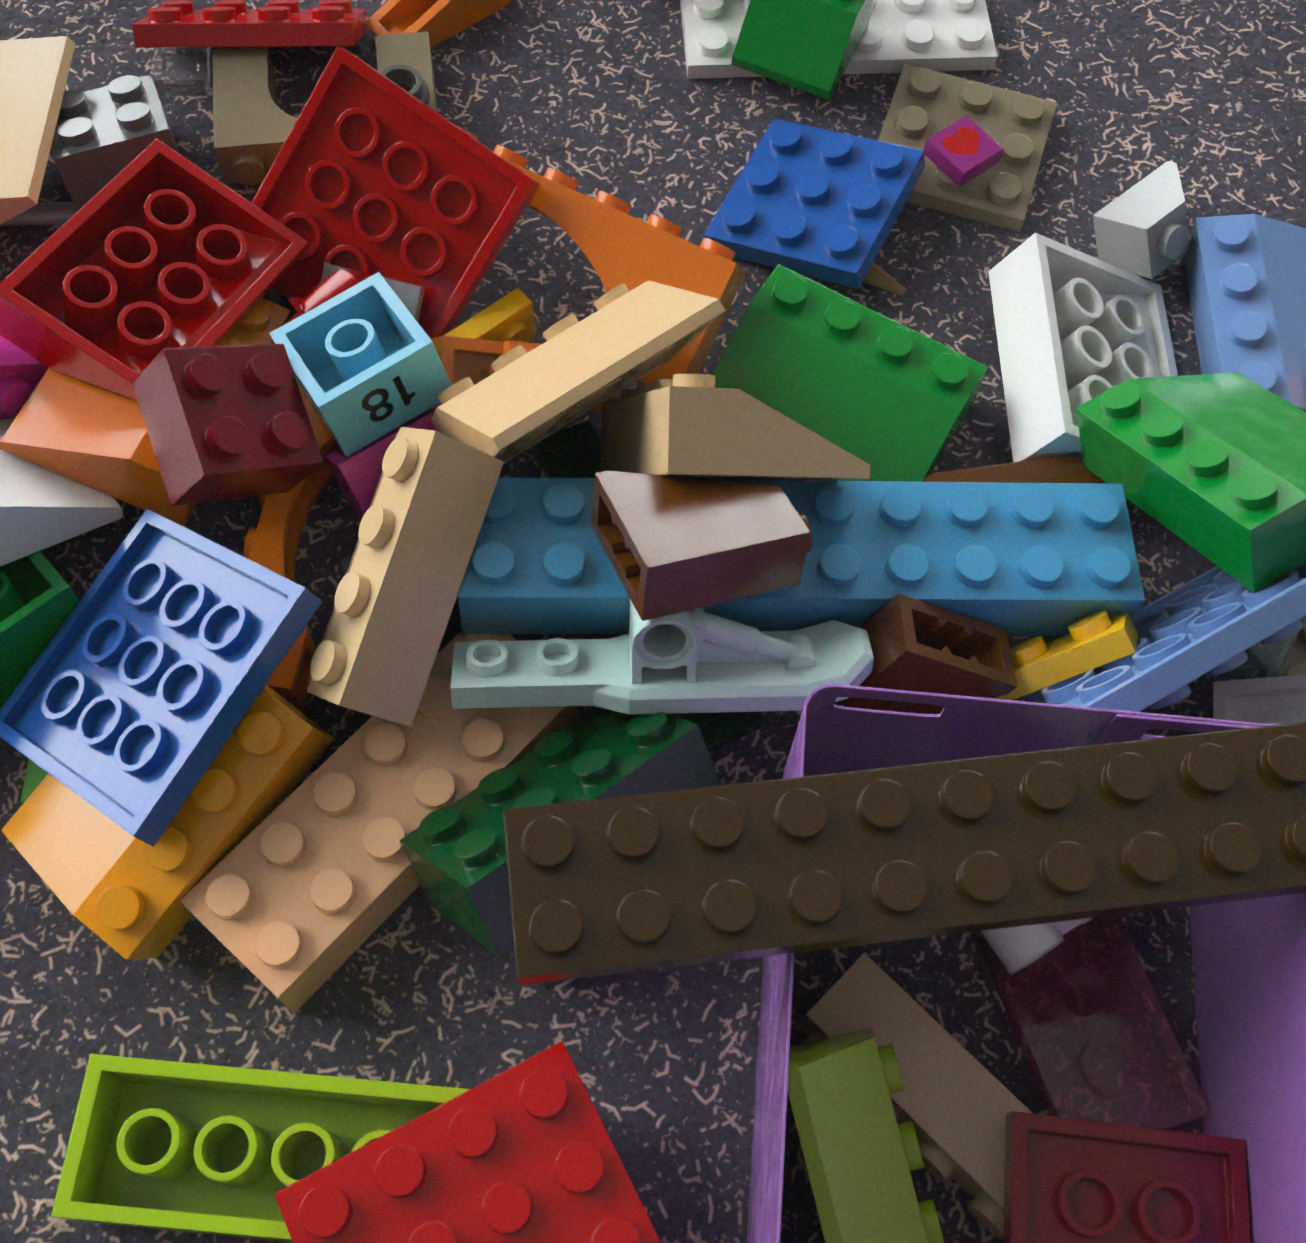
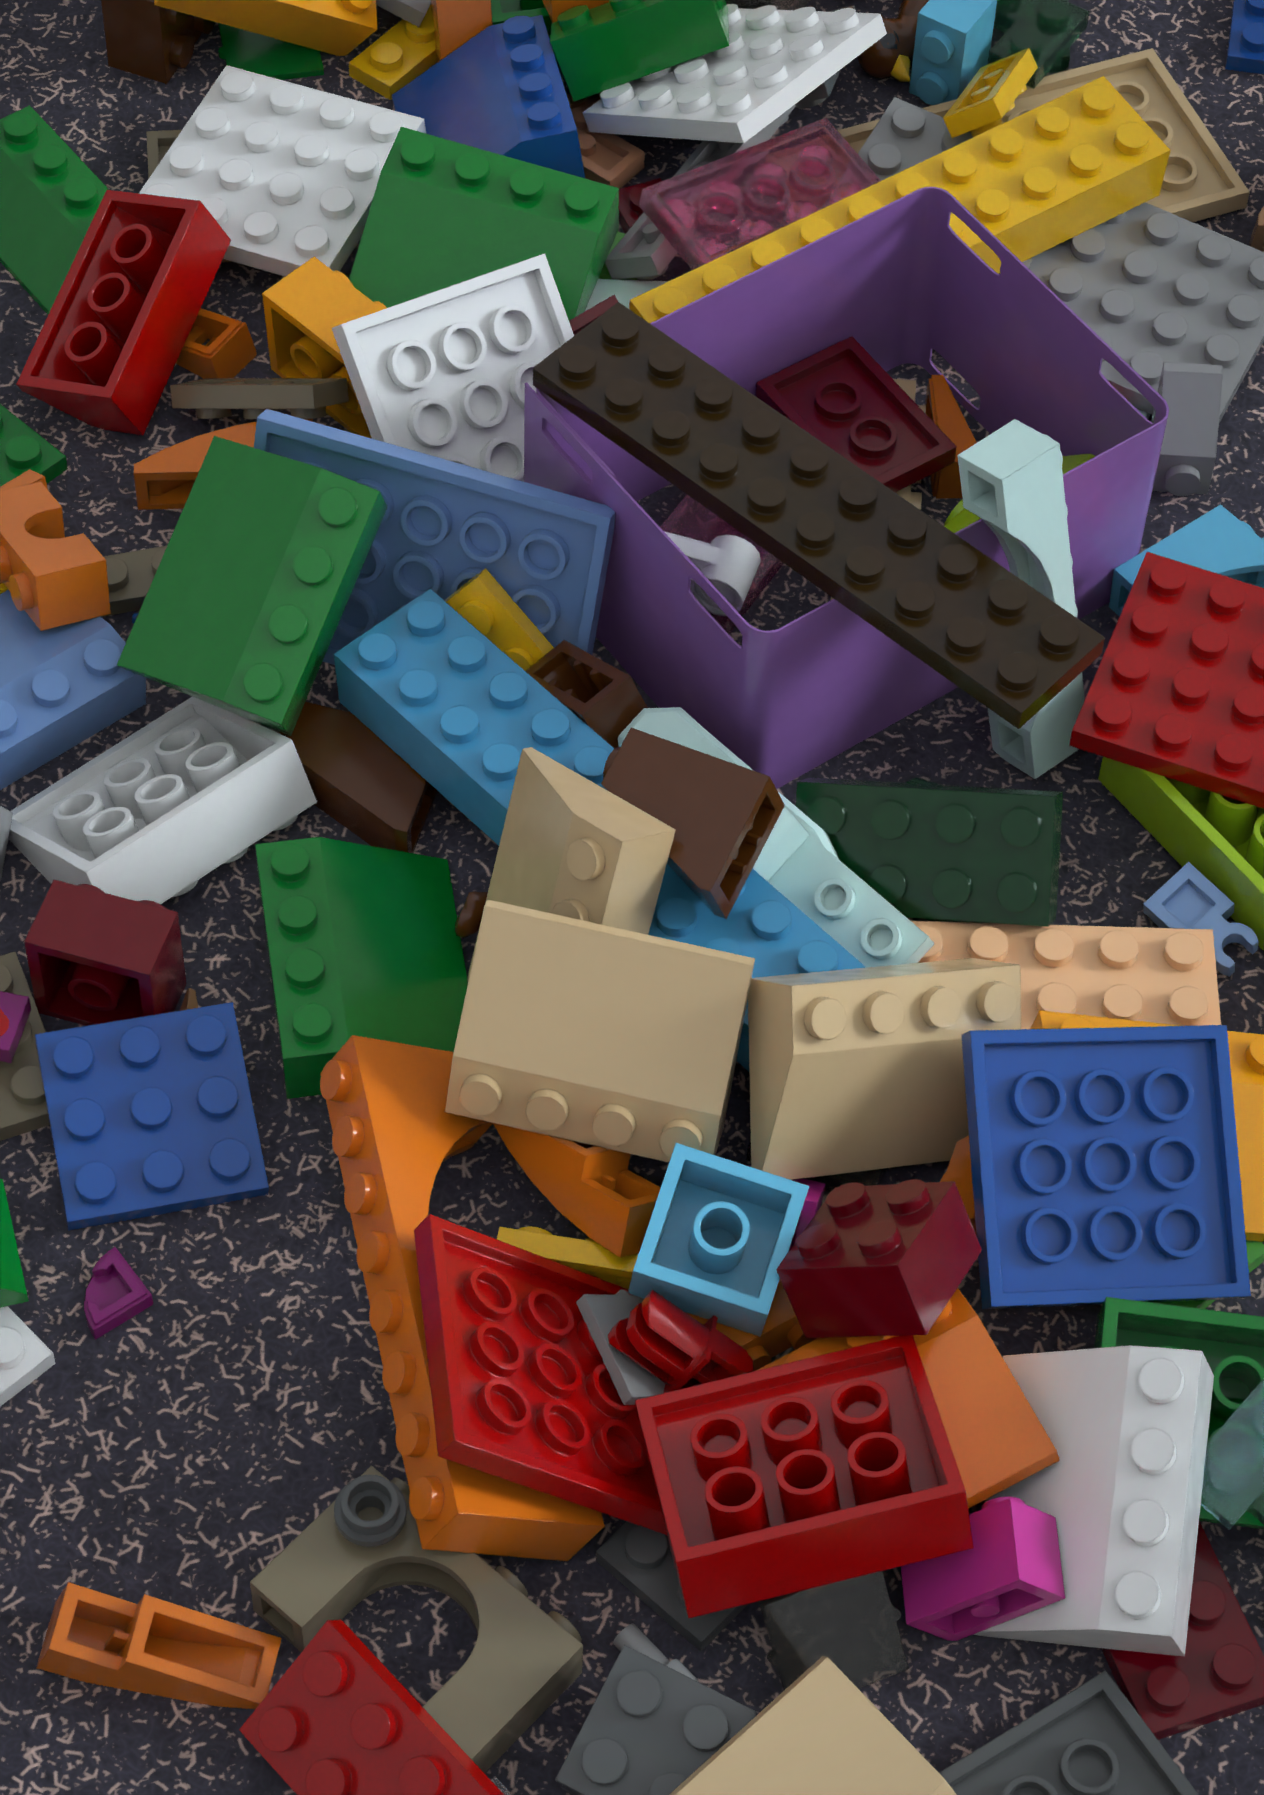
camera: 130 degrees left, 10 degrees down
none -> dark red brick [24,880,187,1026]
none -> magenta tile [84,1247,153,1340]
none -> light aqua arch [957,419,1085,779]
none -> light blue plate [1143,862,1259,977]

